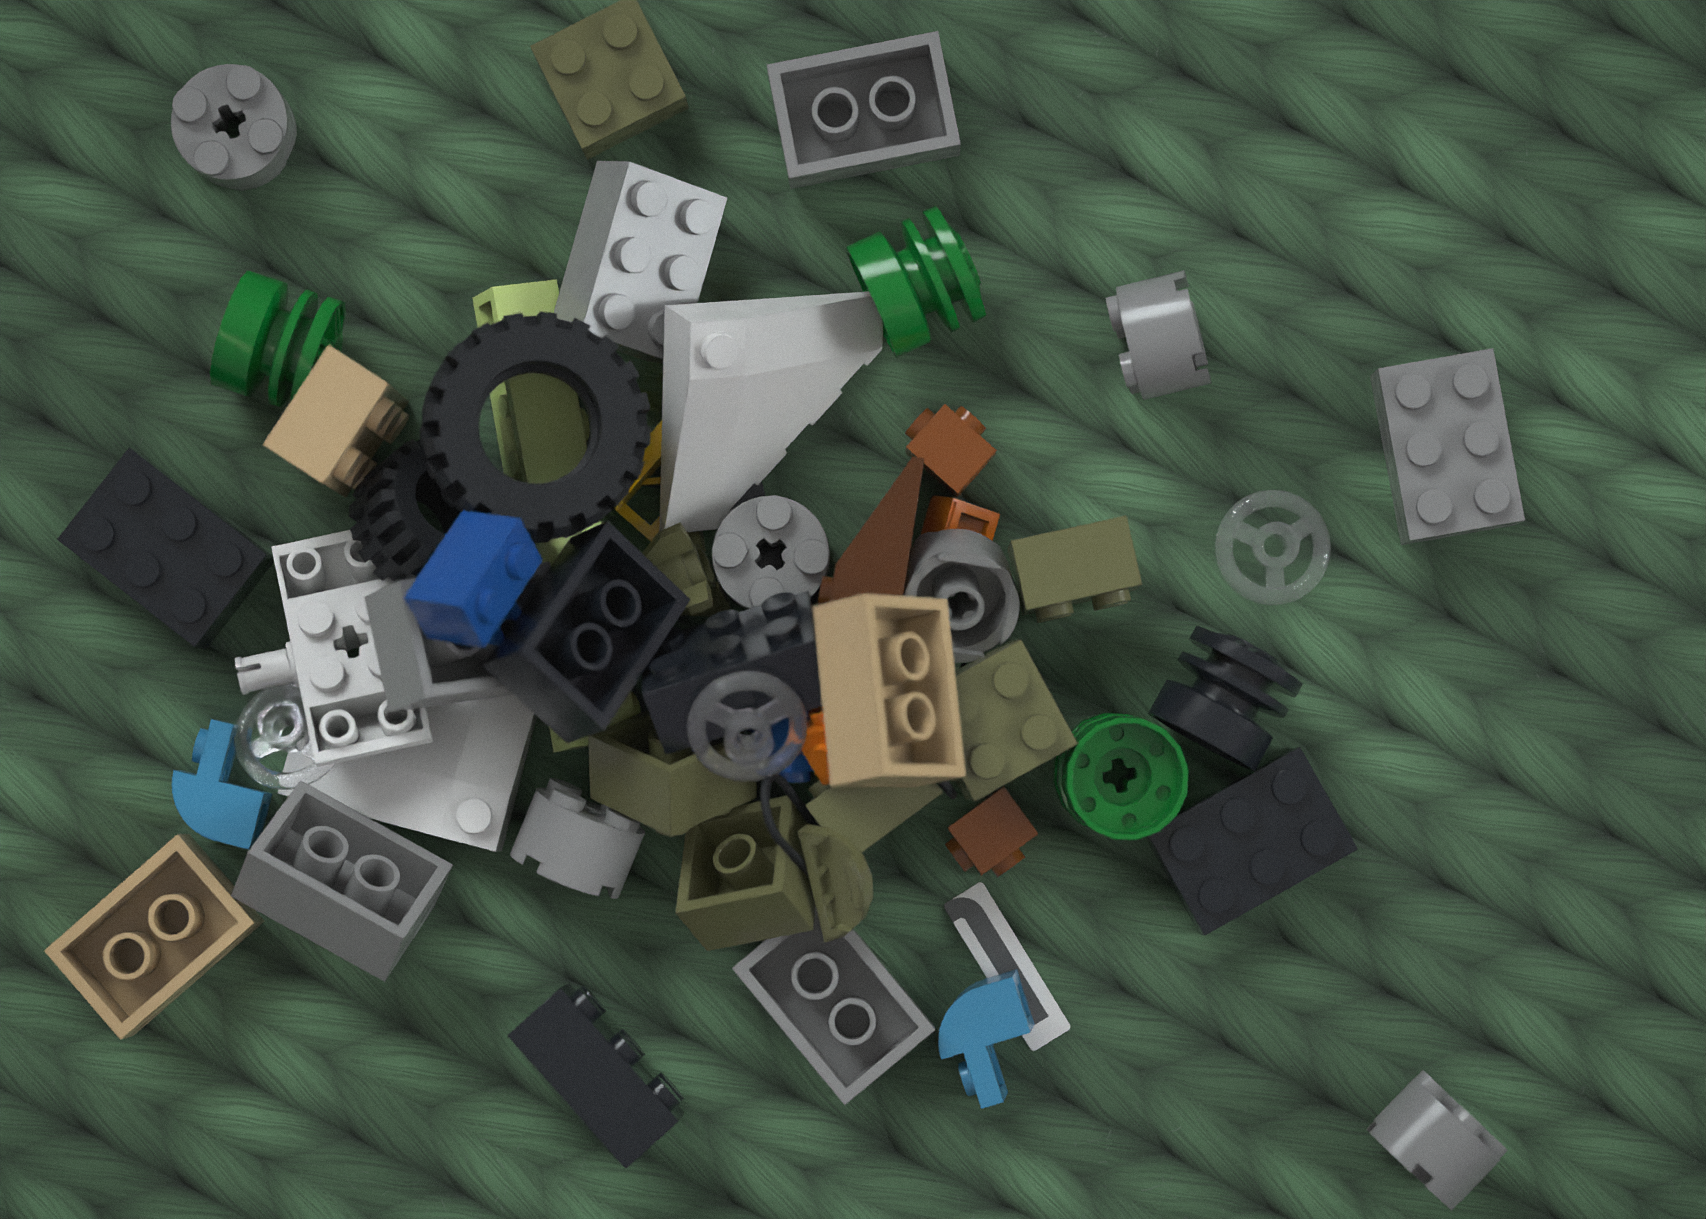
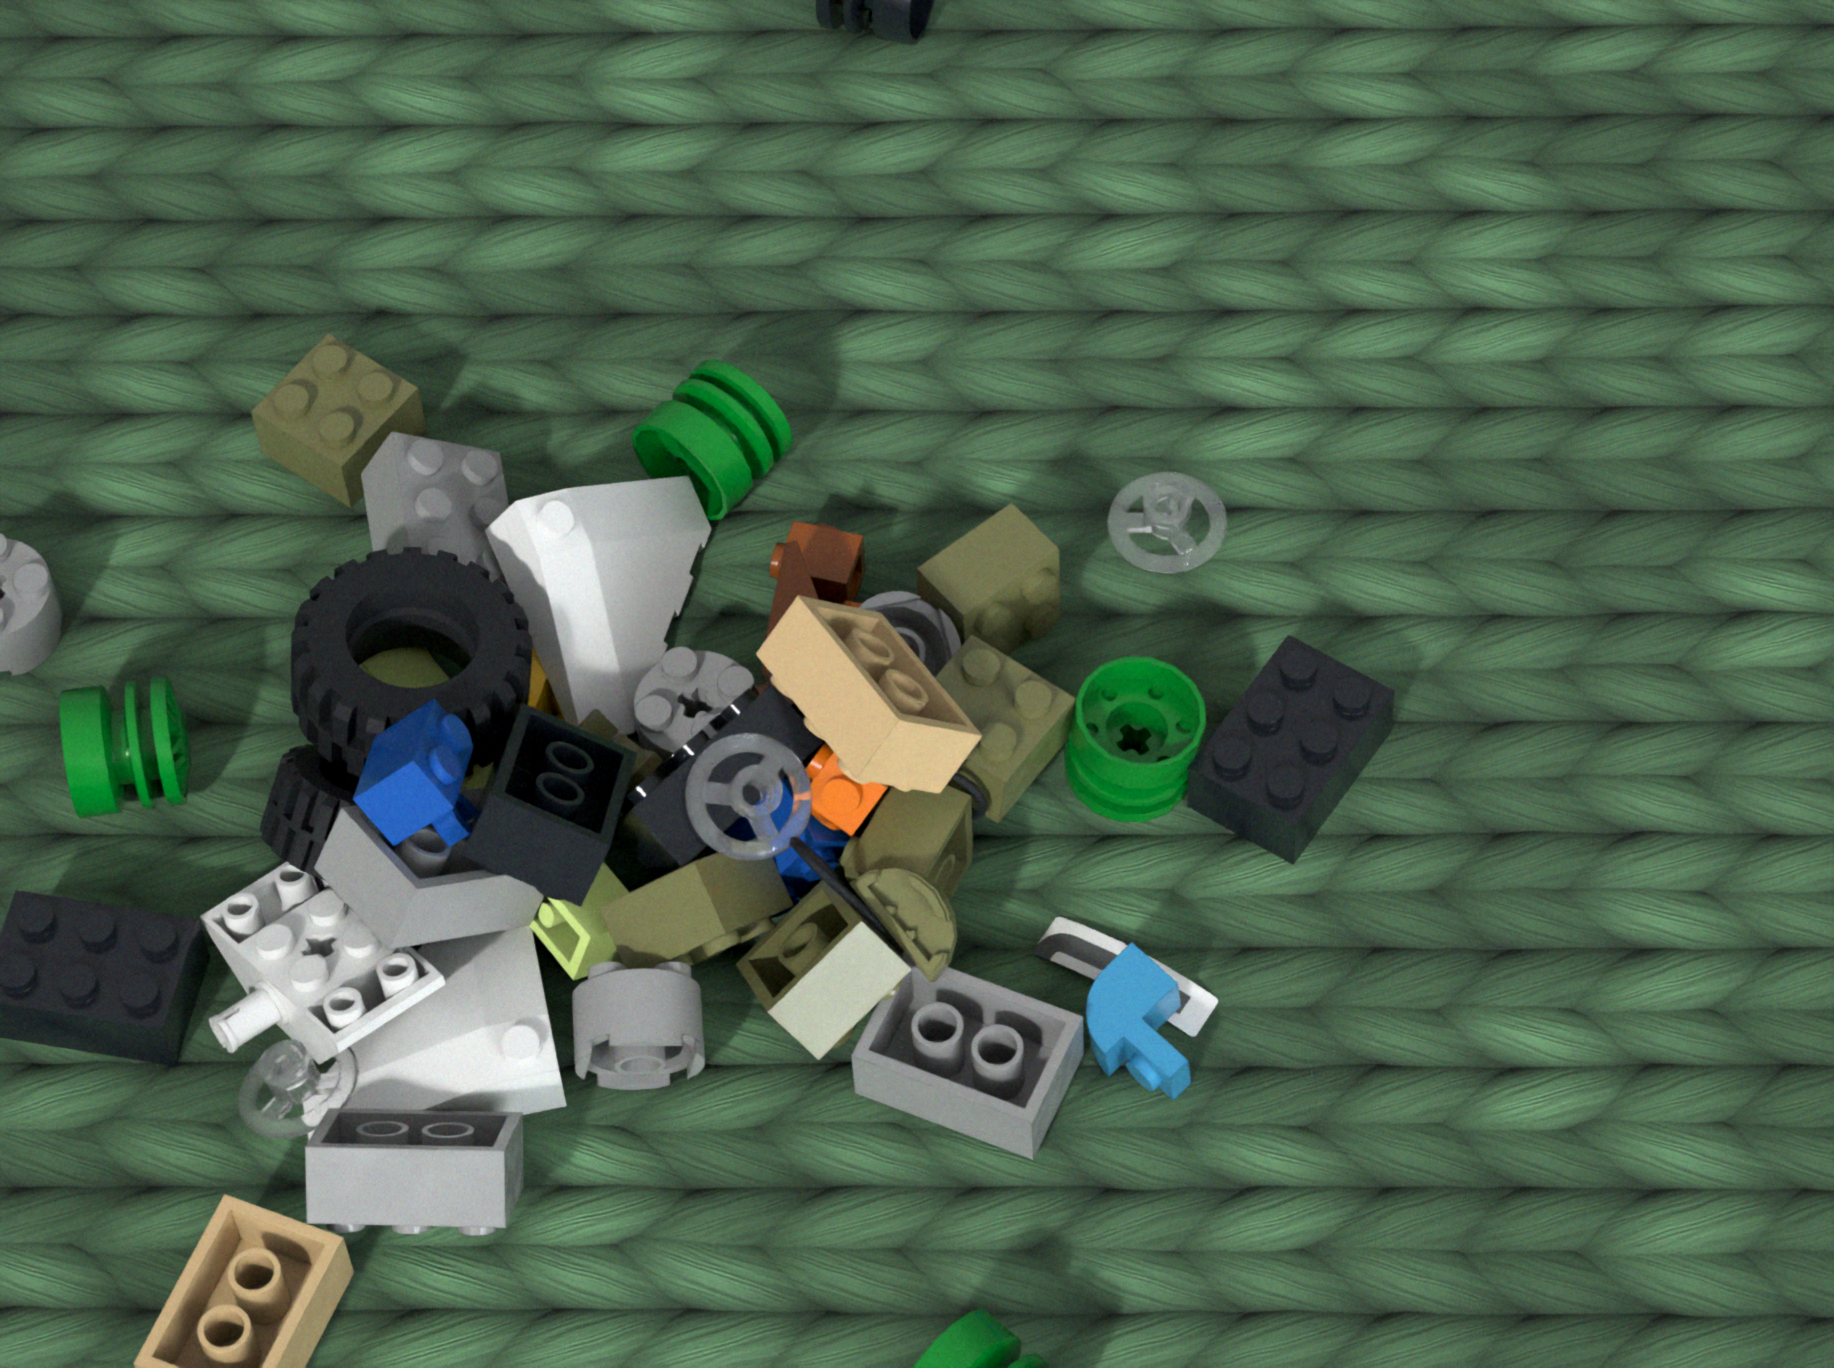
camera: 30 degrees left, 30 degrees down
dark azure brick [172,719,273,850] -> none
tan brick [263,345,409,498] -> none
black brick [507,983,684,1169] -> none
light grey brick [767,31,961,189] -> none
dark orange brick [945,787,1038,877] -> none
light grey brick [1106,270,1212,400] -> none
black wheel [1148,626,1303,772] -> none
light grey brick [1366,1070,1508,1211] -> none
light grey brick [1370,348,1525,545] -> none

